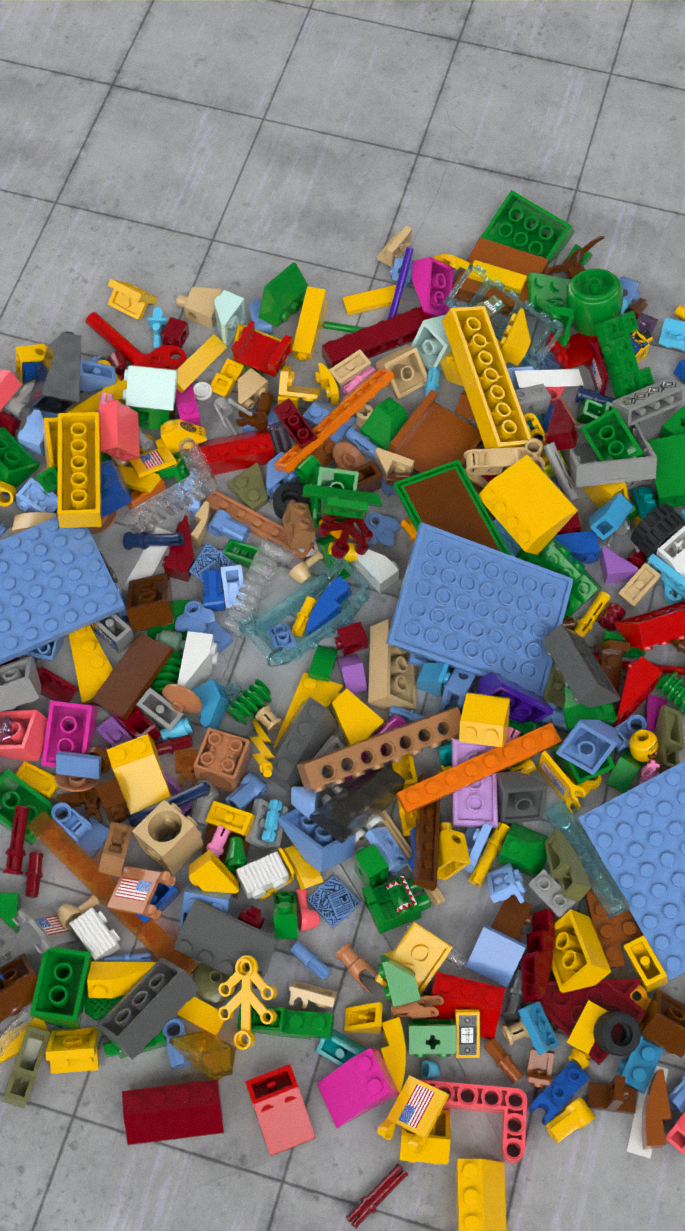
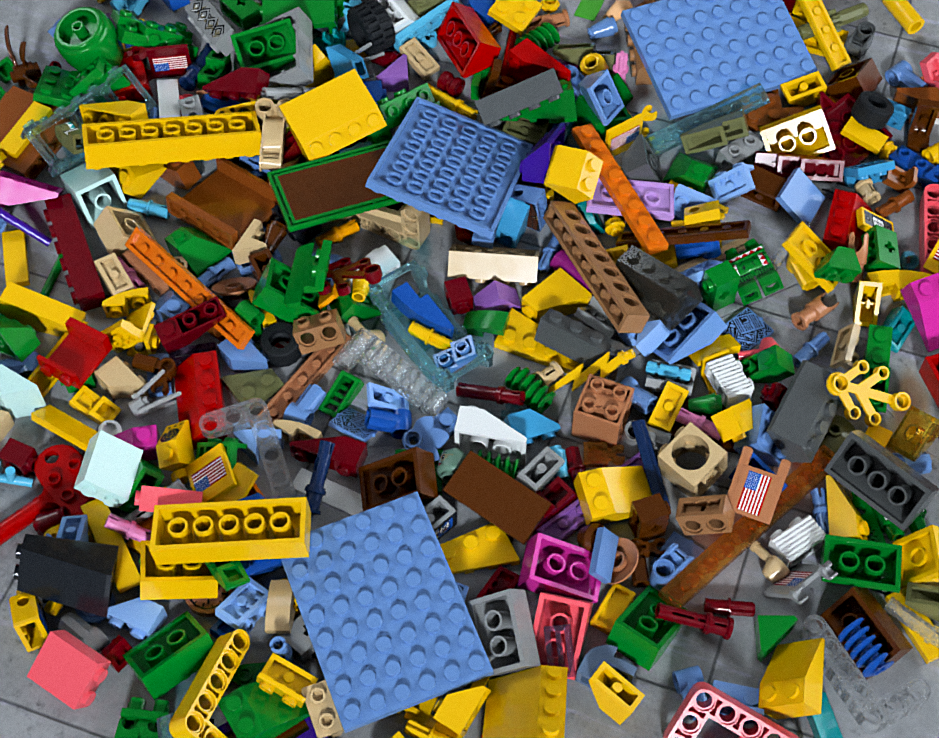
camera: 85 degrees left, 5 degrees down
nougat dish [162,684,203,714] -> none
none -> dark red pin [456,382,526,406]

